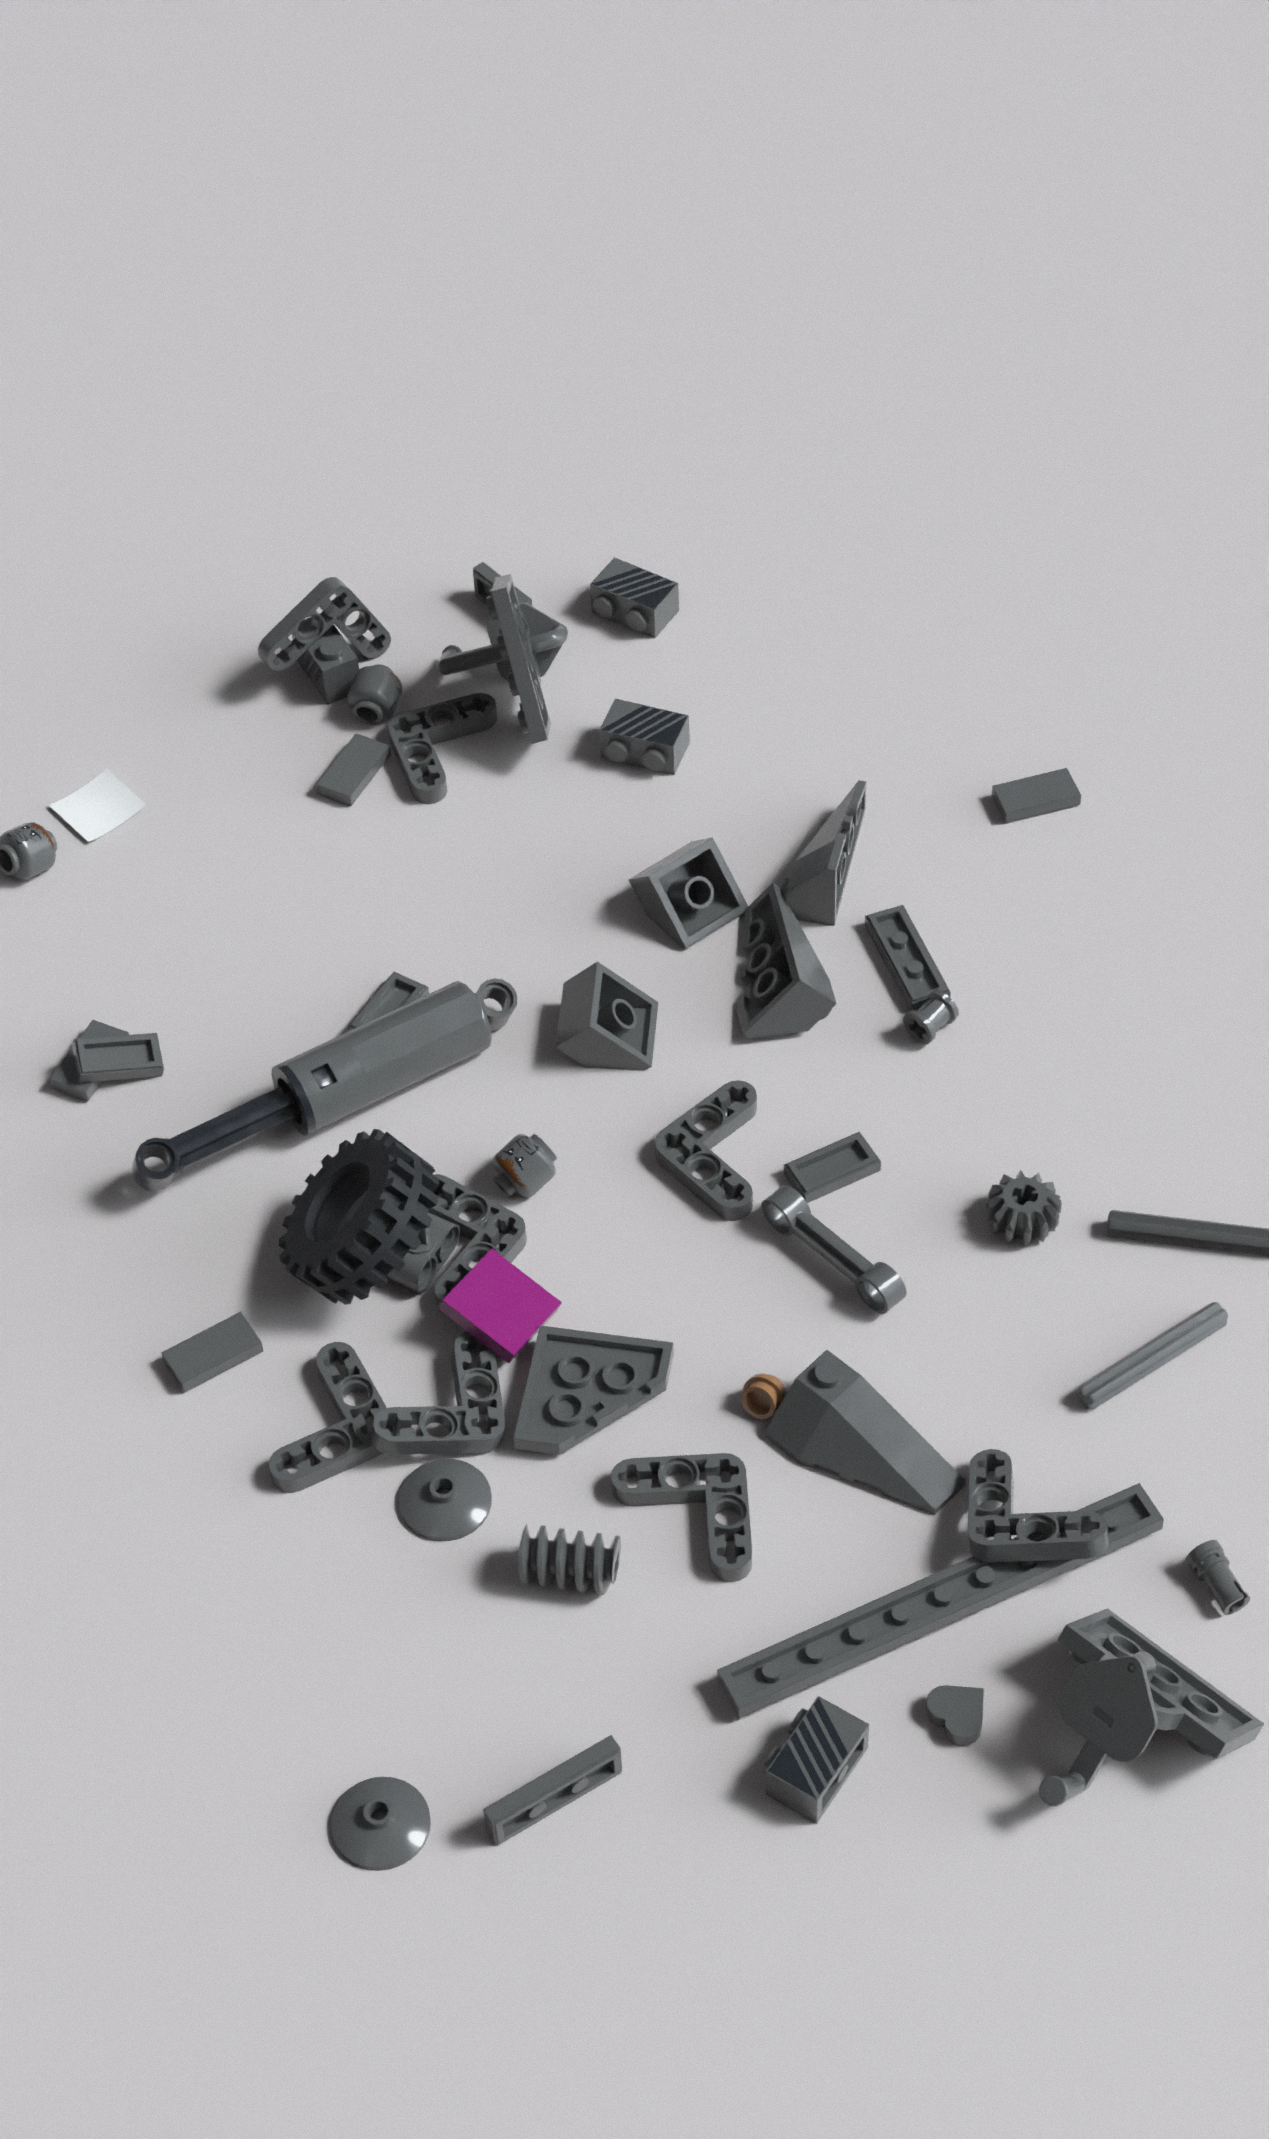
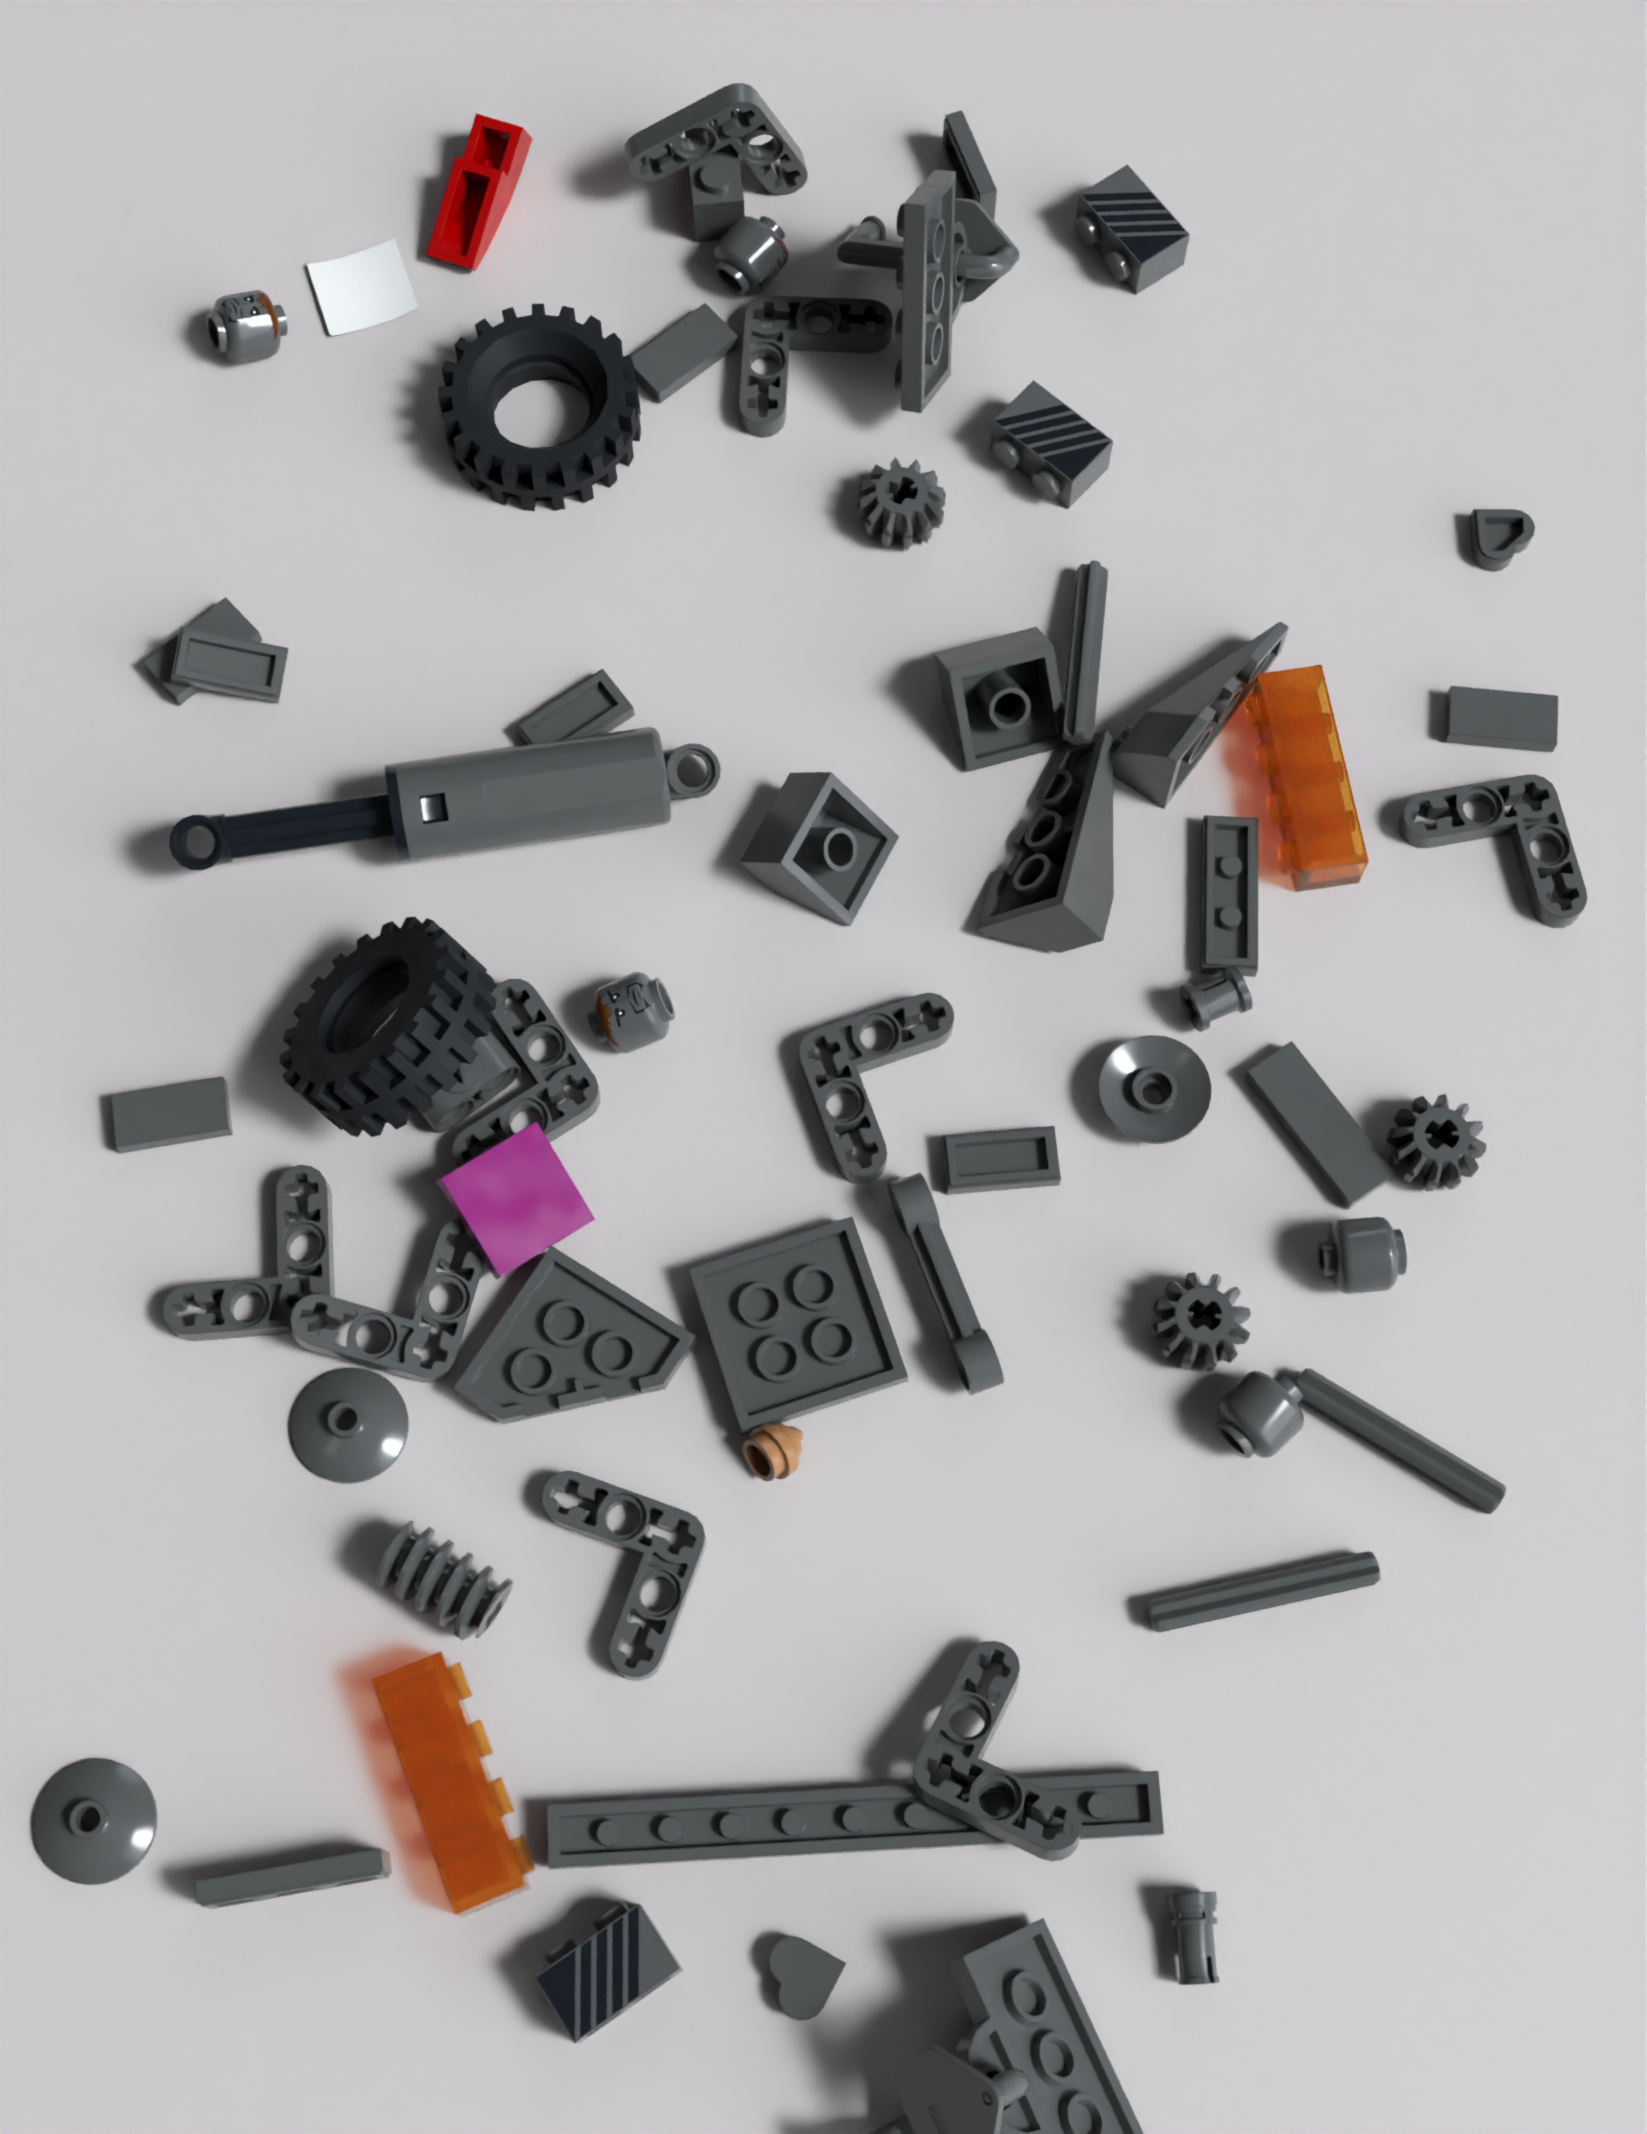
camera: 20 degrees right, 20 degrees up
dark grey wedge [765,1350,966,1515] -> none
none -> clear orange brick [372,1651,536,1917]
none -> red slope [426,114,532,271]
none -> black tyre [438,304,641,511]
none -> dark grey plate [688,1216,908,1436]
none -> dark grey gear [857,457,946,551]
none -> dark grey axle [1062,560,1108,747]
none -> dark grey dish [1098,1035,1211,1144]
none -> dark grey head [1216,1371,1304,1458]
none -> clear orange brick [1245,665,1369,892]
none -> dark grey tile [1245,1041,1396,1209]
none -> dark grey head [1317,1217,1407,1294]
none -> dark grey gear [1386,1093,1486,1192]
none -> dark grey beam [1398,775,1587,928]
none -> dark grey tile [1469,509,1535,572]

